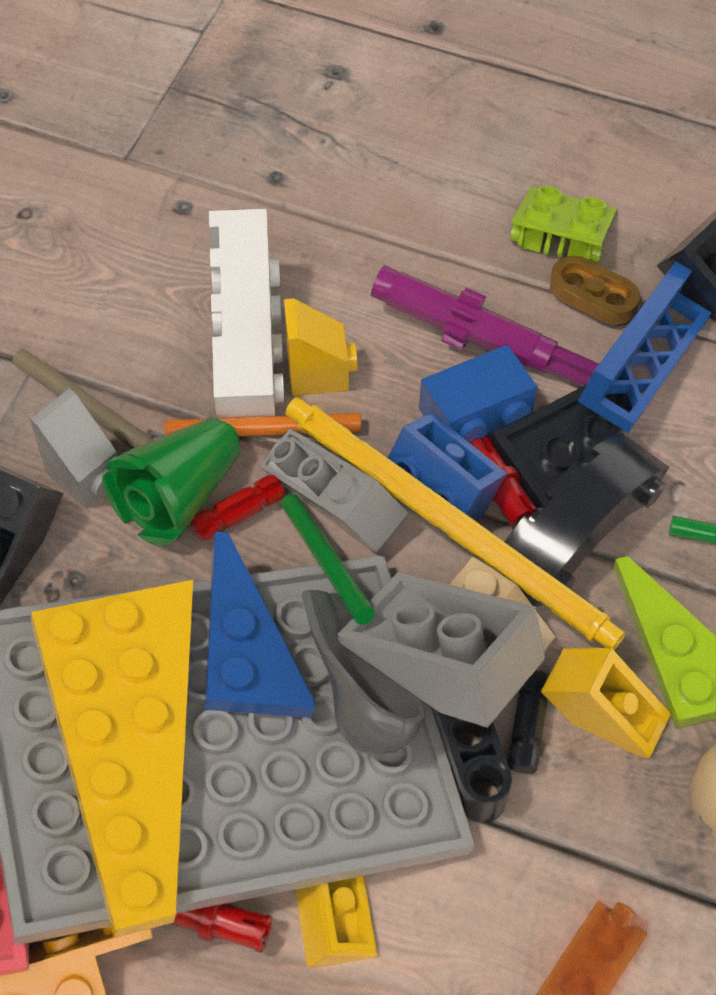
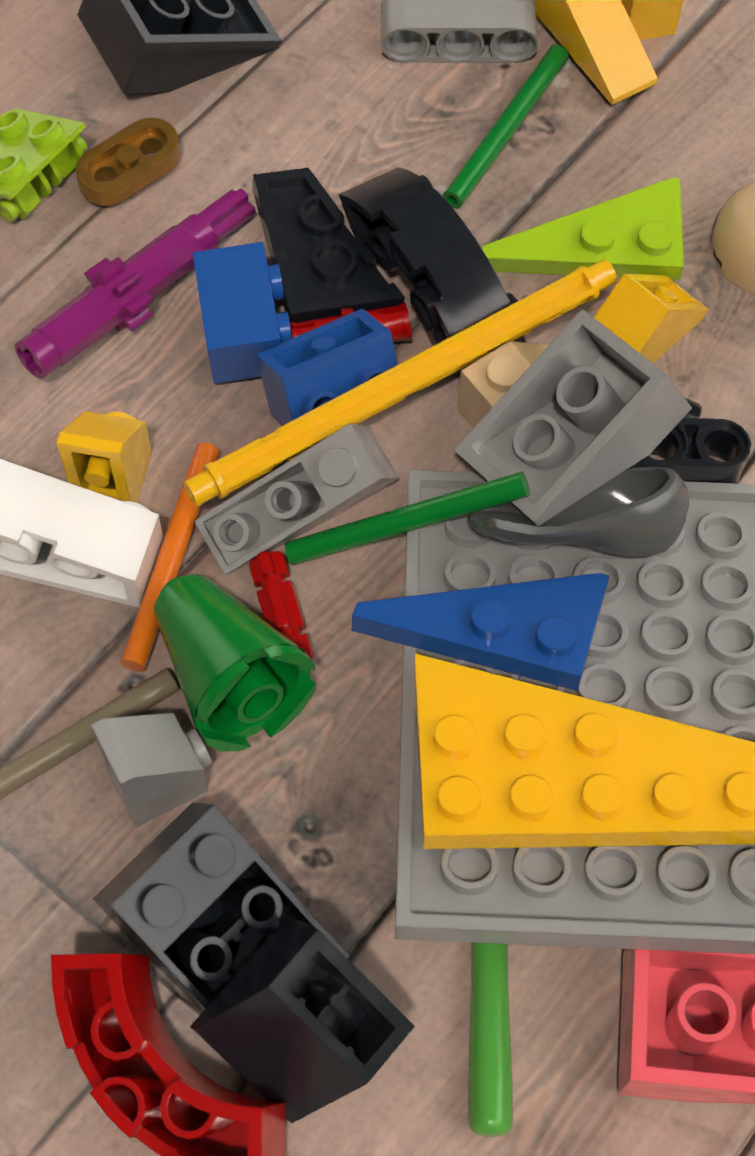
camera: 75 degrees left, 5 degrees up
blue fence [578,261,711,433] -> none

